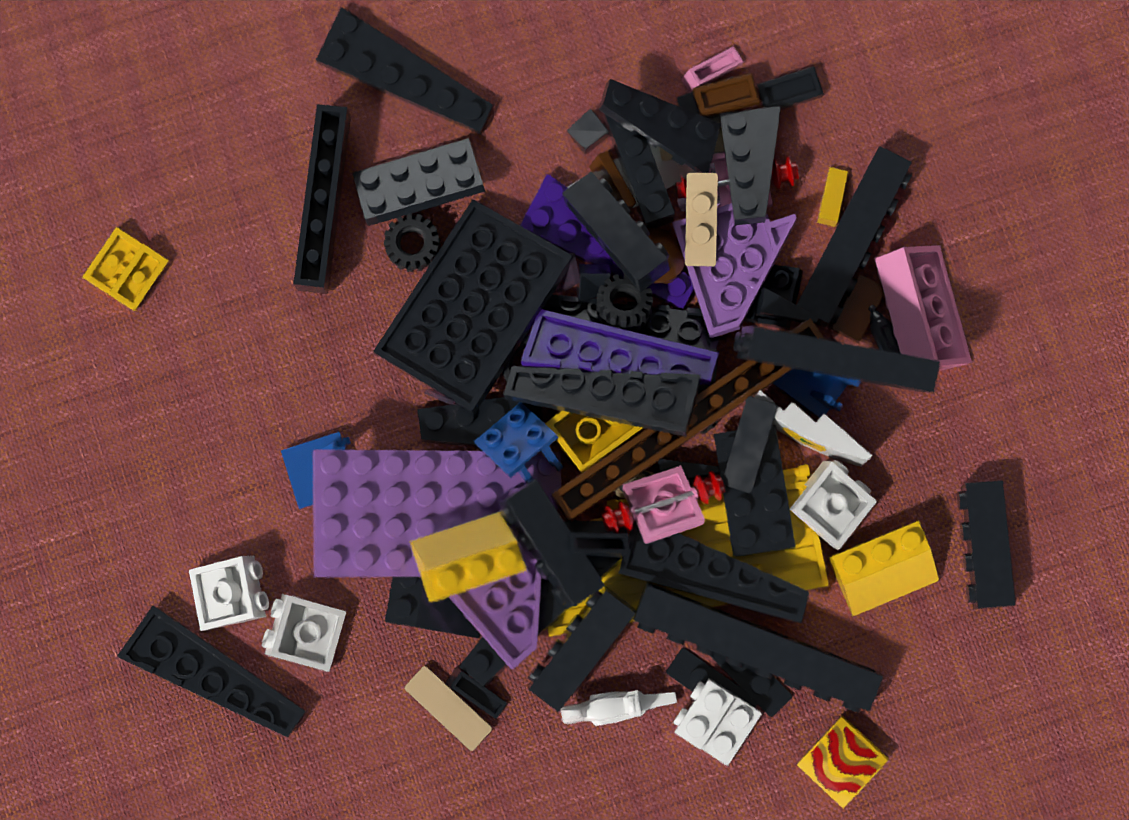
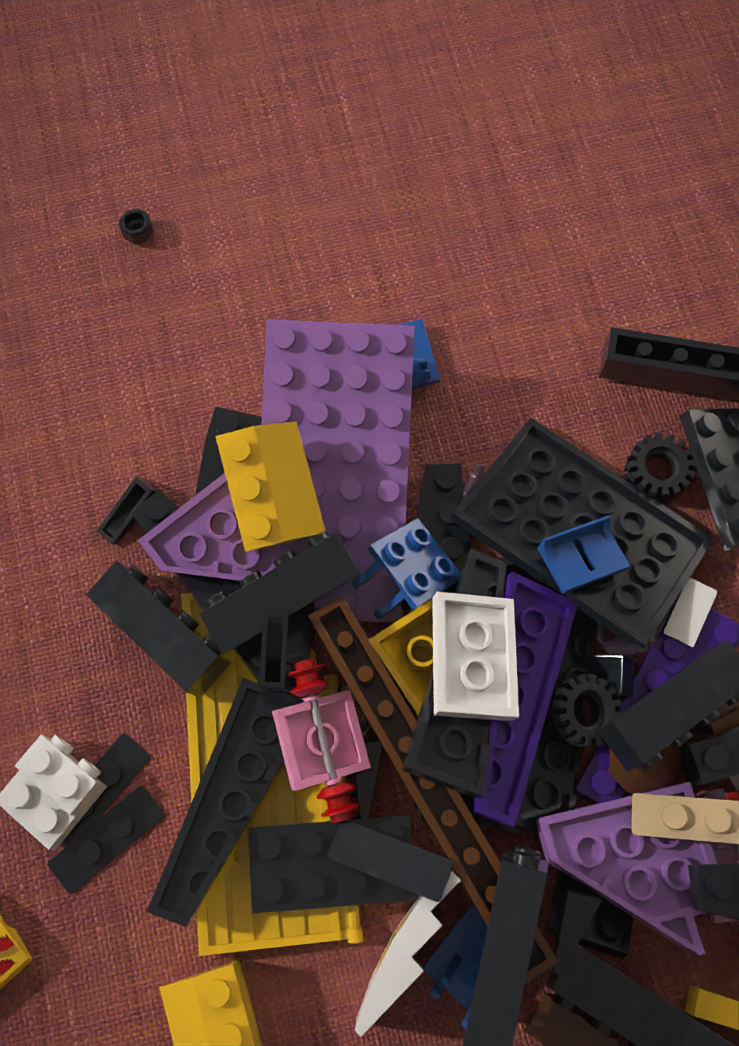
camera: 90 degrees right, 10 degrees down
yellow slope [82,227,168,311] -> none
black wing [117,605,307,737] -> none
white plate [189,556,269,631] -> none
white plate [262,594,346,672] -> none
tan piece [405,666,492,751] -> none
white animal [561,690,677,726] -> none
black brick [633,582,884,713] -> none
white plate [790,460,877,550] -> none
none -> black tile [119,208,154,244]
none -> white plate [433,592,519,721]
none -> blue piece [537,515,630,594]
none -> white sticker [664,578,717,647]

